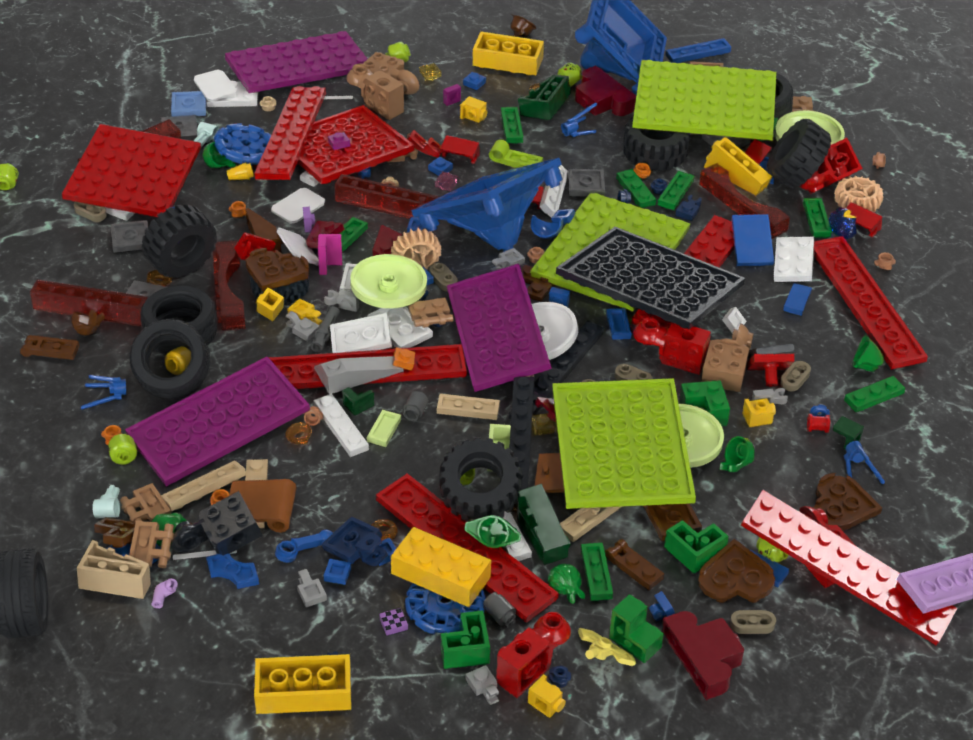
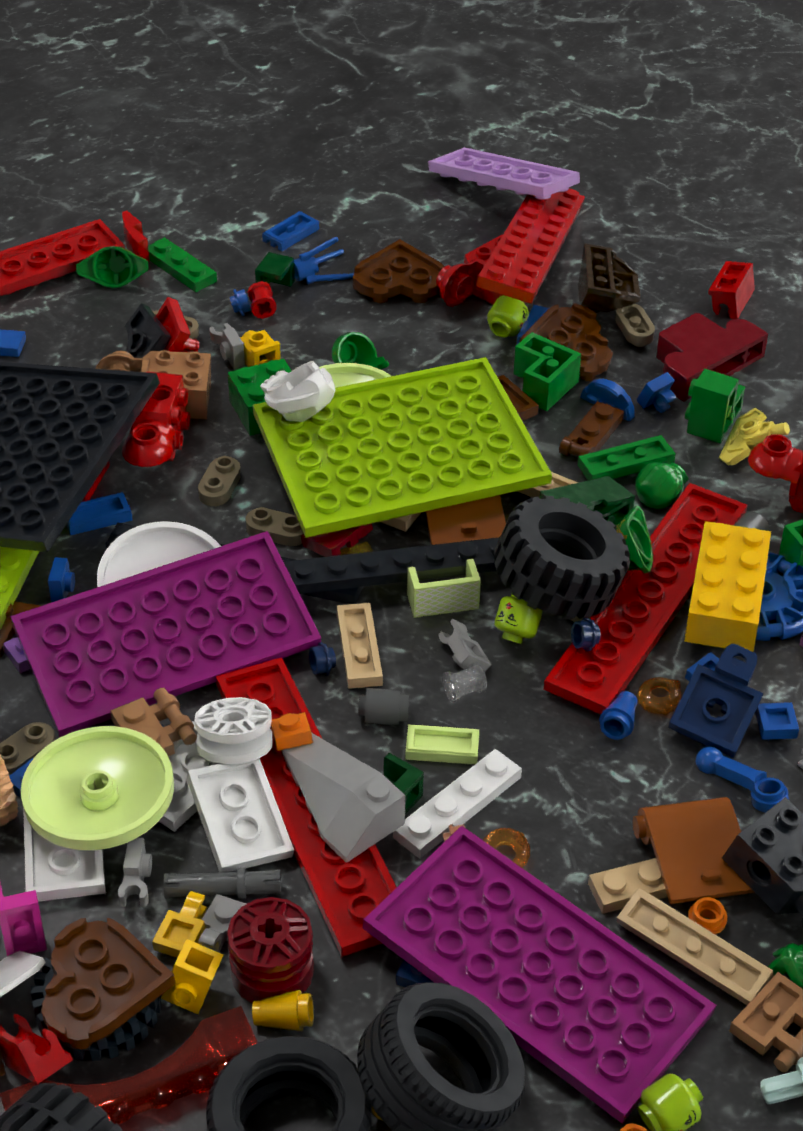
camera: 105 degrees left, 0 degrees up
none -> red slope [122,211,150,262]
none -> white wheel [195,697,273,764]
none -> dark red wheel [227,897,314,1003]
none -> yellow cone [252,990,314,1031]
none -> white helmet [260,361,335,422]
none -> blue tile [262,211,319,251]
none -> dark blue plate [309,642,336,676]
none -> light grey plate [439,619,492,674]
none -> clear bush [442,662,487,702]
none -> dark blue plate [571,618,601,652]
none -> dark brown wedge [578,243,641,313]
none -> blue tile [580,378,635,421]
none -> blue cone [599,691,638,740]
none -> red hinge [708,261,755,319]

